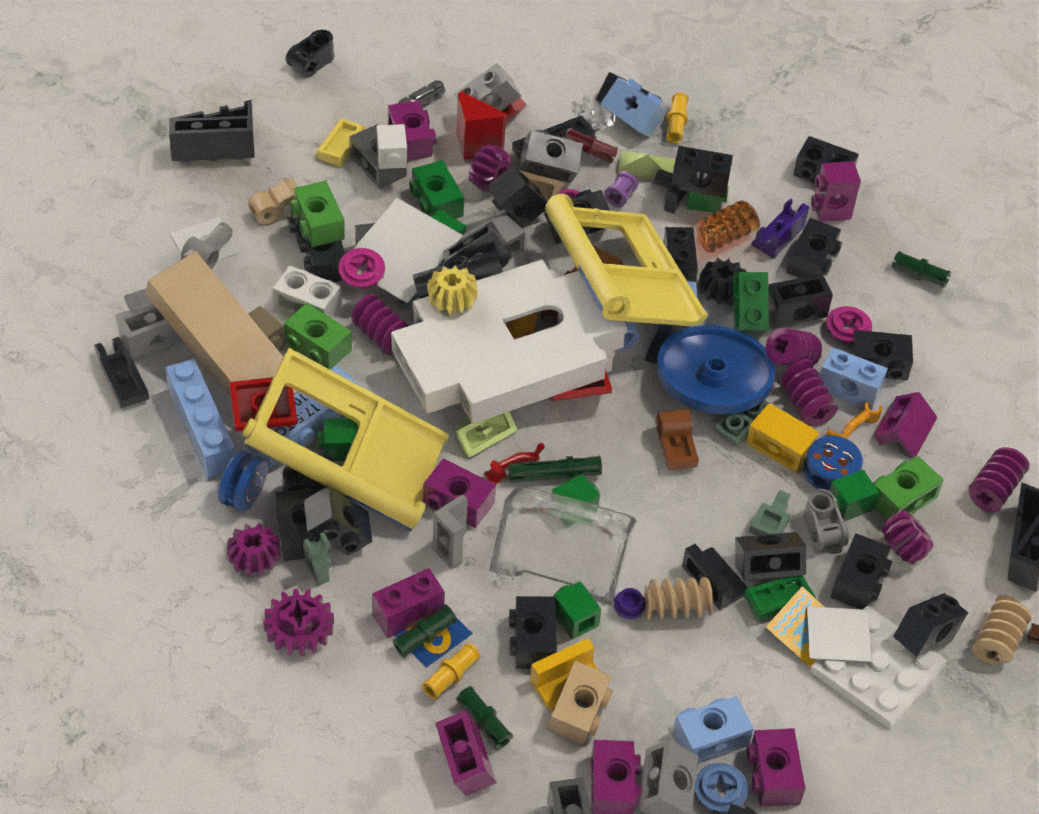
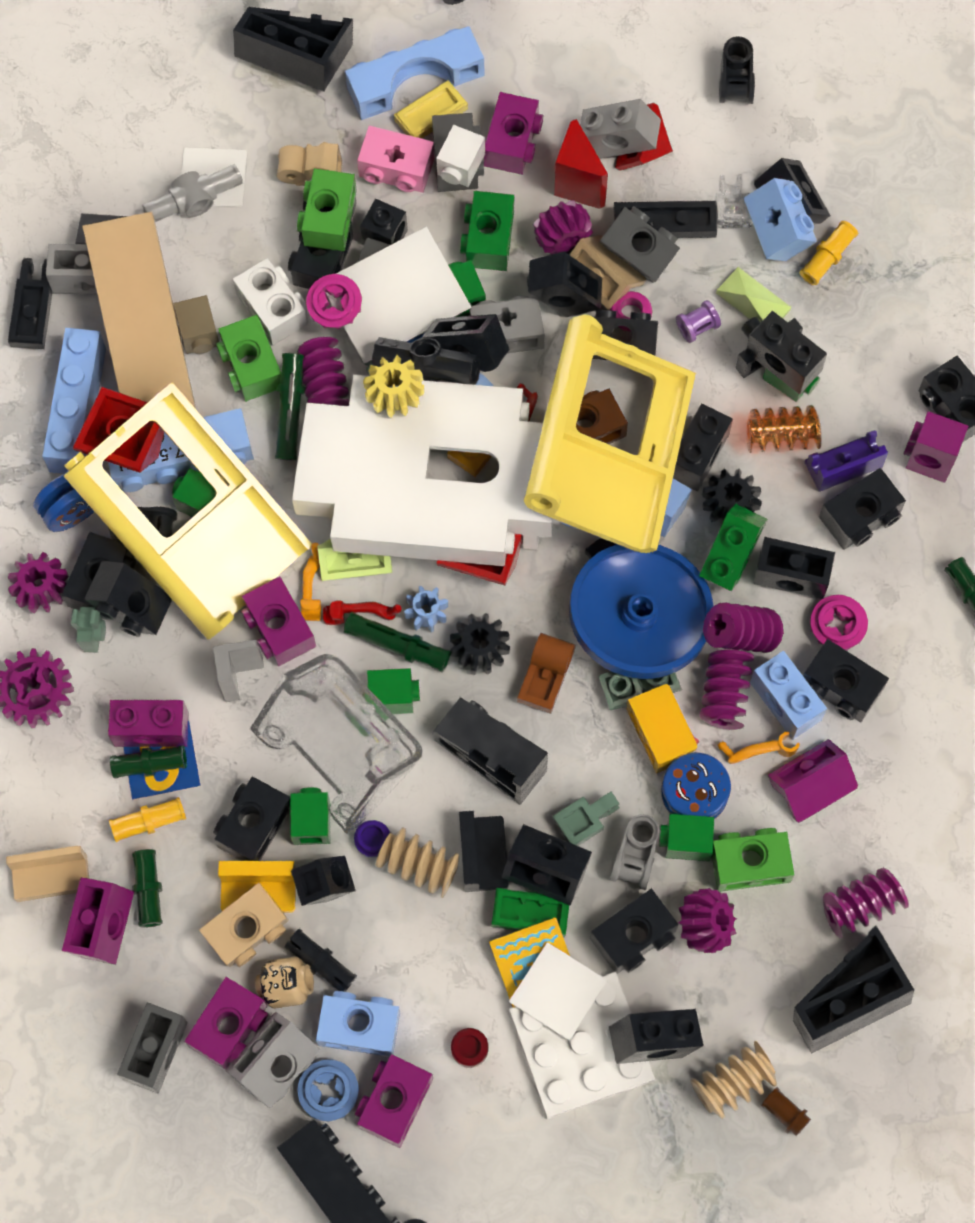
camera: 35 degrees right, 20 degrees up
dark grey axle [398,80,446,106] -> none
dark red axle [565,129,618,164] -> none
none -> tan panel [6,846,90,902]
none -> tan head [255,957,314,1009]
none -> dark green pin [275,353,305,460]
none -> black pin [284,928,357,992]
none -> black brick [291,856,356,906]
none -> light orange piece [300,542,321,621]
none -> light blue arch [345,26,485,120]
none -> bright pink brick [357,126,435,193]
none -> black brick [360,198,408,245]
none -> light blue gear [404,586,448,632]
none -> black wedge [433,697,548,805]
none -> black gear [450,613,510,675]
none -> dark red tile [451,1028,489,1068]
none -> black piece [719,36,755,104]

